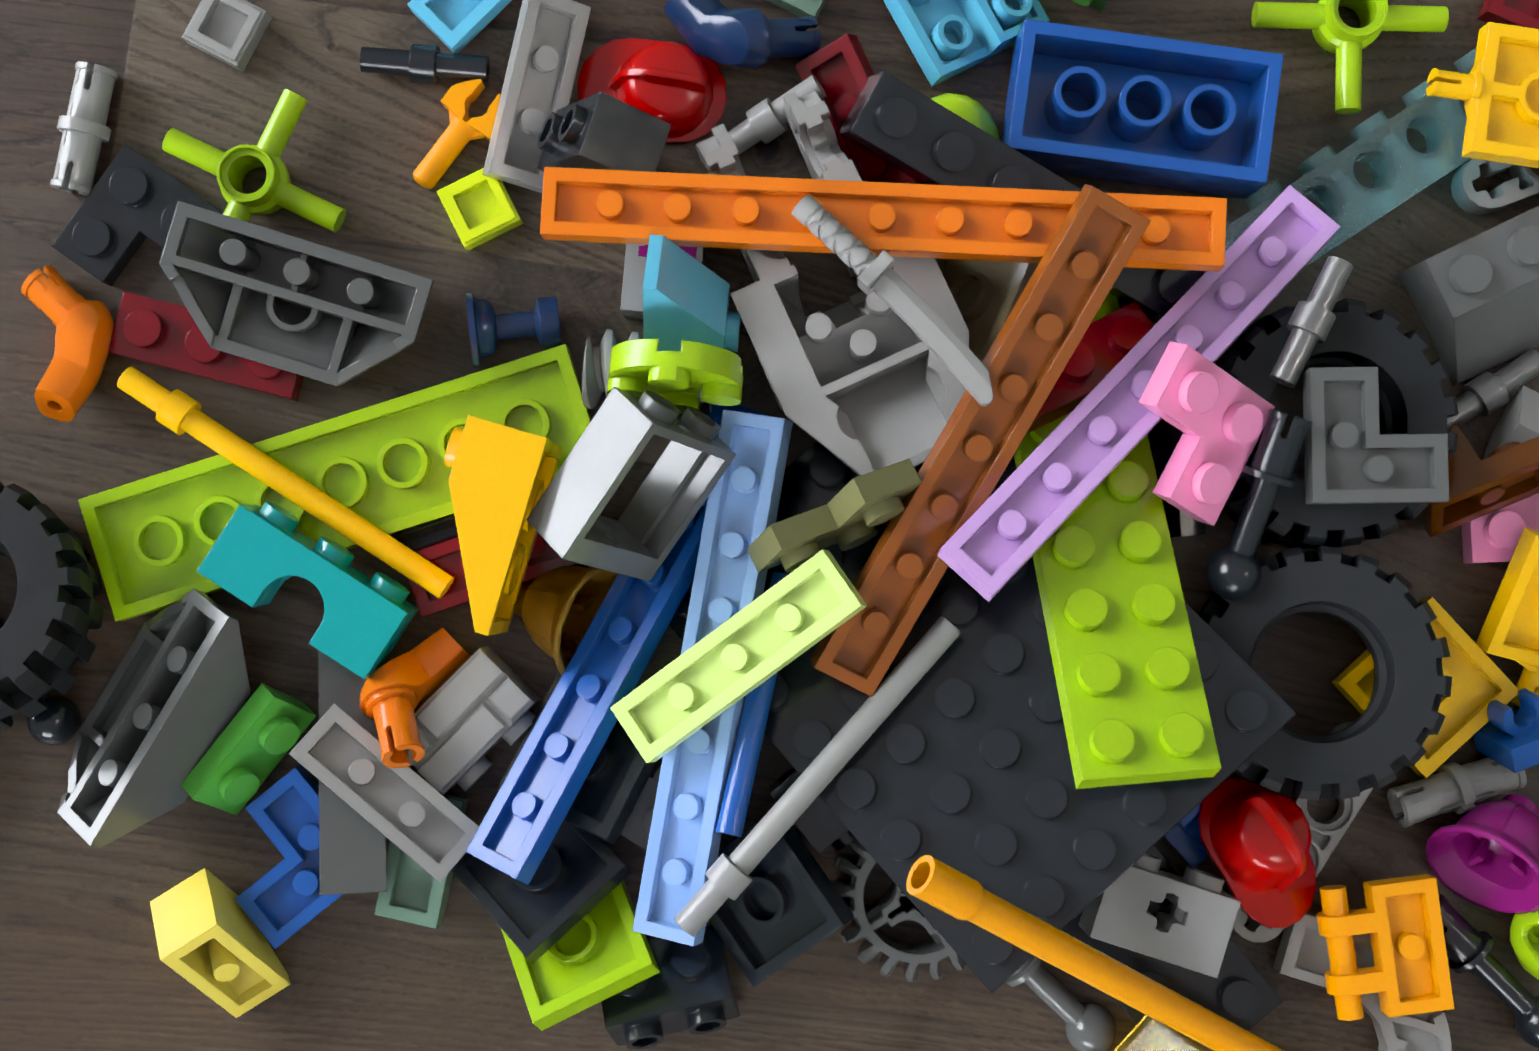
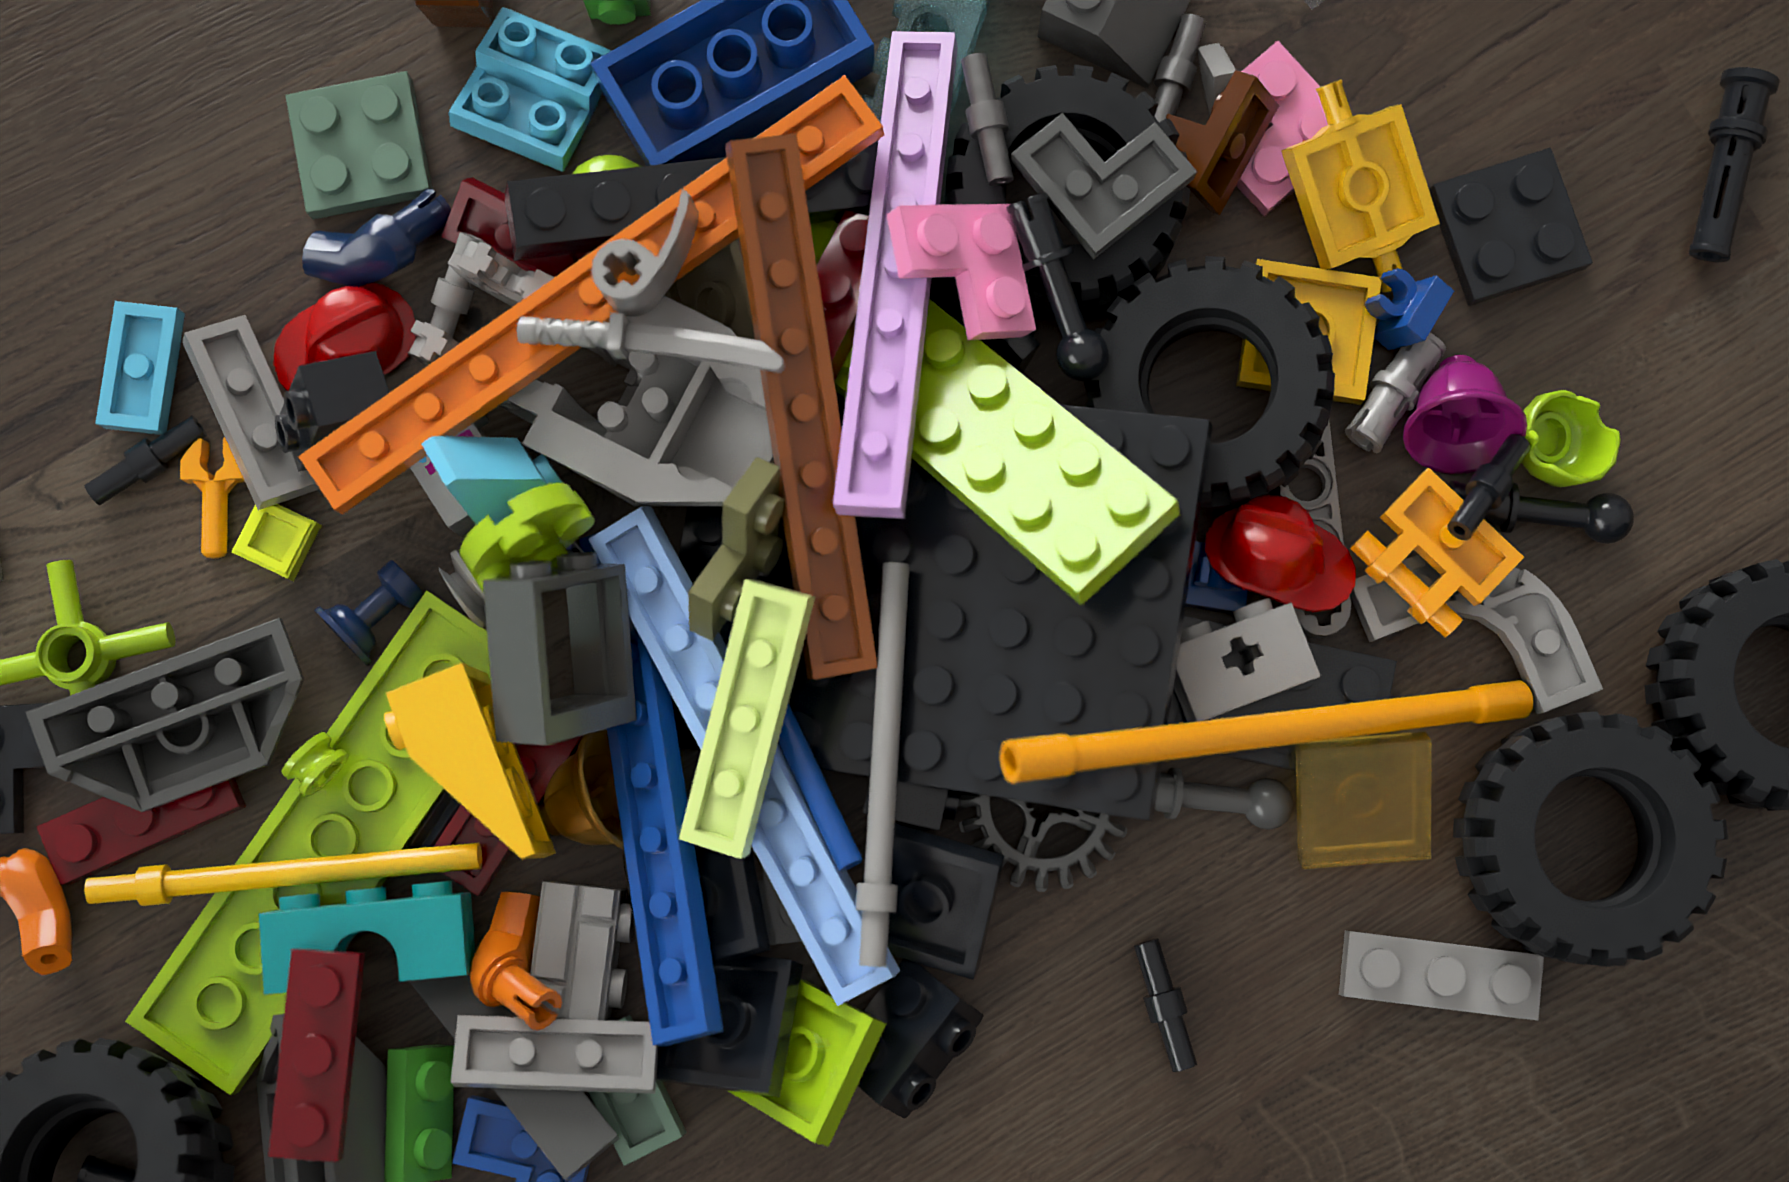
camera: 35 degrees left, 5 degrees down
none -> dark red plate [268,948,365,1162]
none -> lime bush [282,732,349,797]
none -> light grey panel [591,189,699,317]
none -> black bar [1447,434,1530,540]

